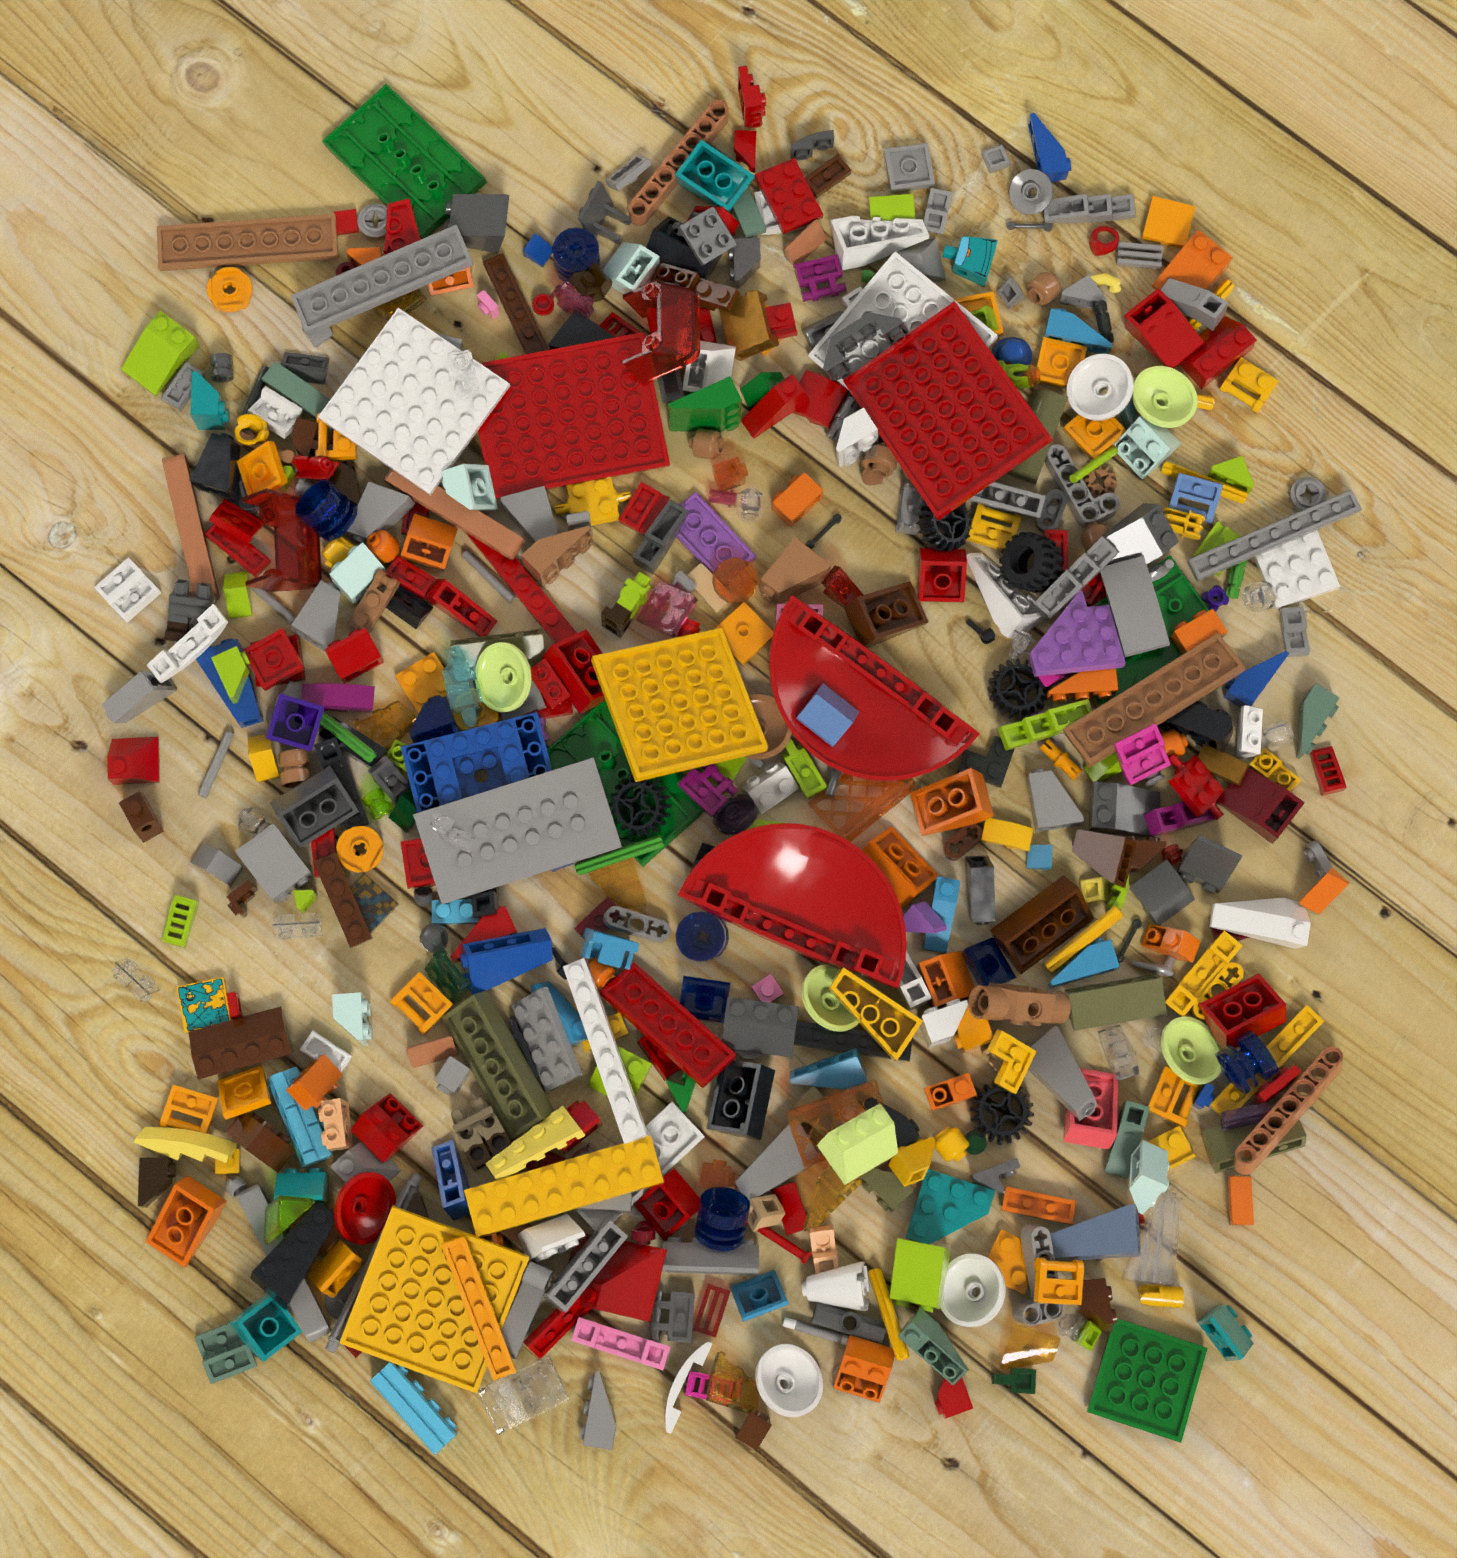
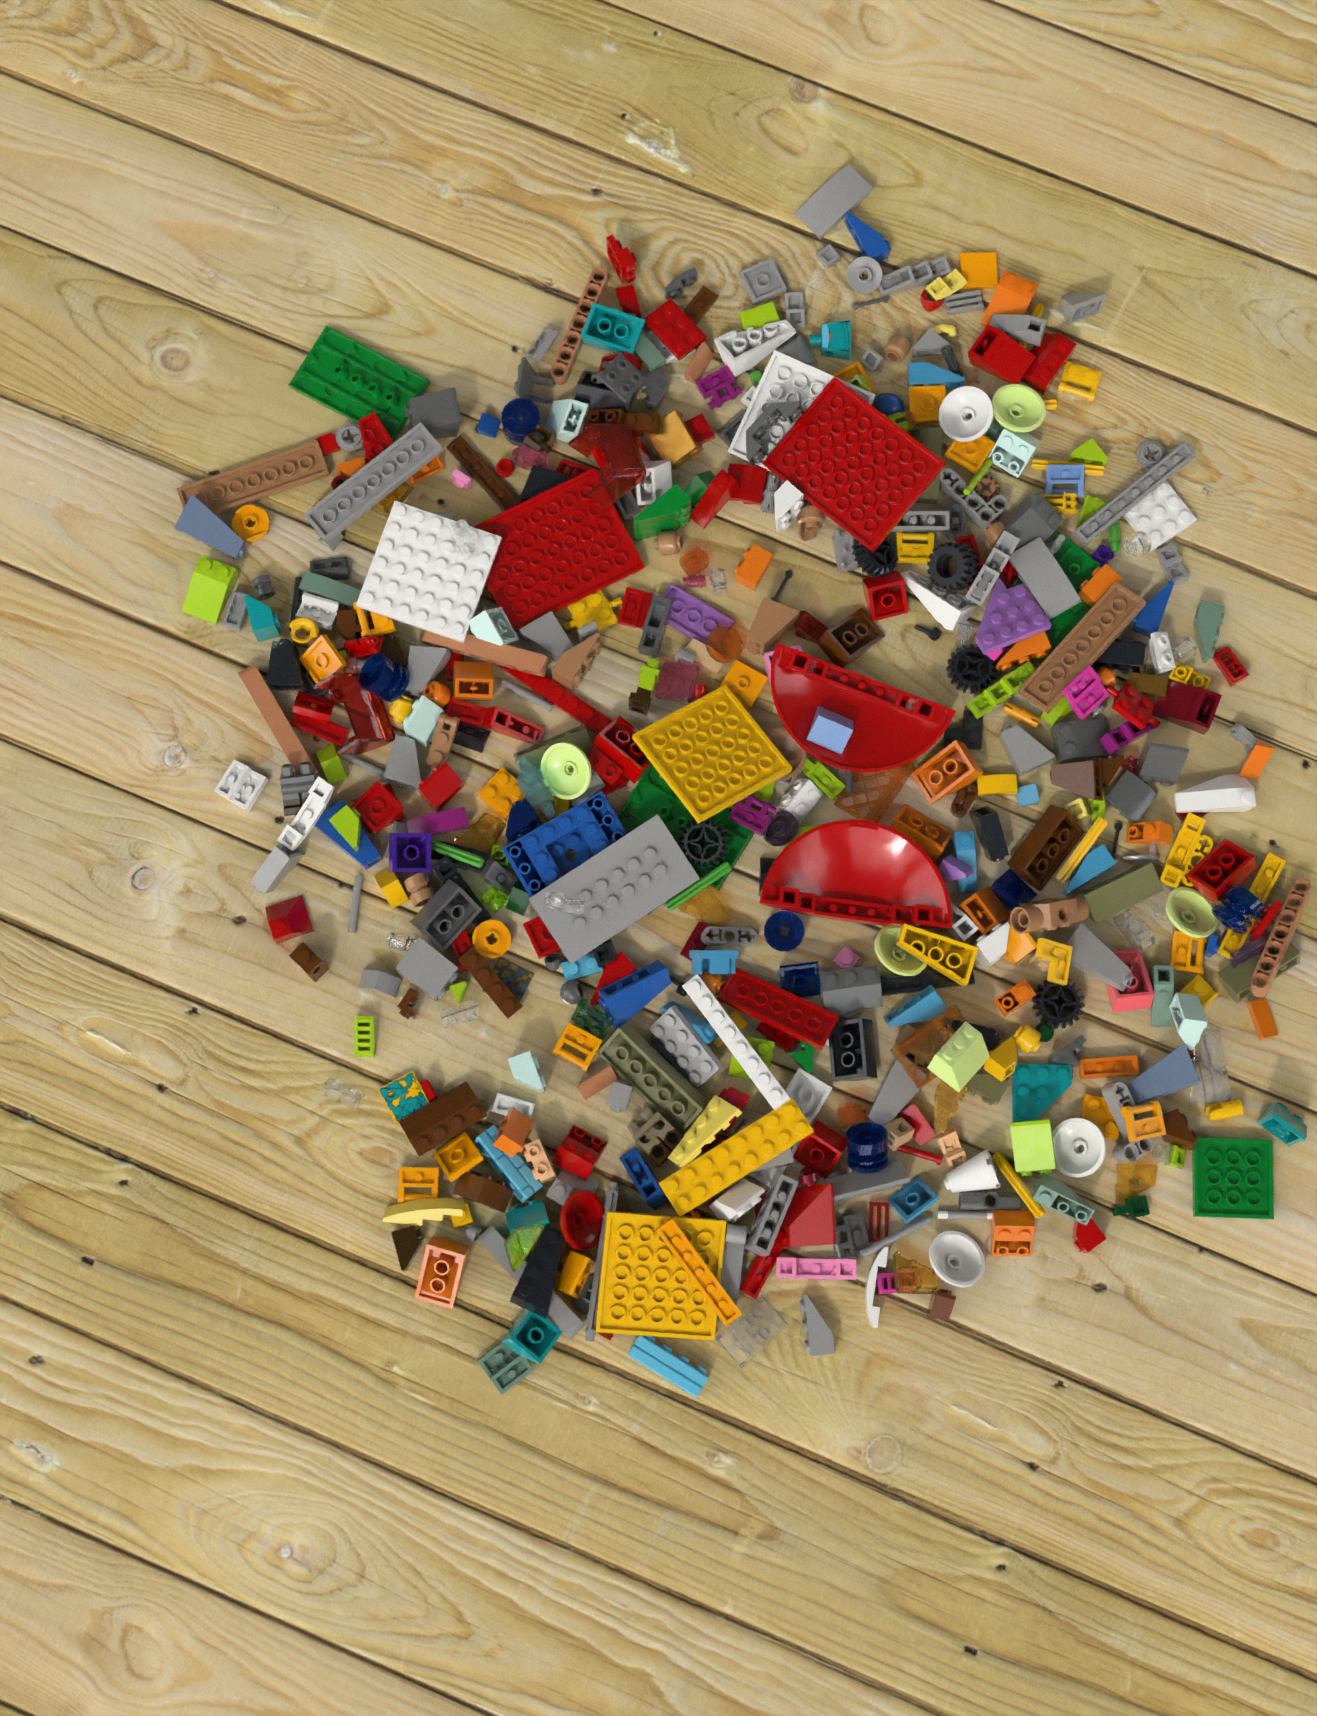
camera: 15 degrees left, 0 degrees up
none -> sand blue slope [174,495,247,561]
none -> light grey slope [795,164,874,240]
none -> light grey bar [860,1215,932,1258]
none -> light yellow slope [925,268,967,301]
none -> light grey slope [1059,292,1107,325]

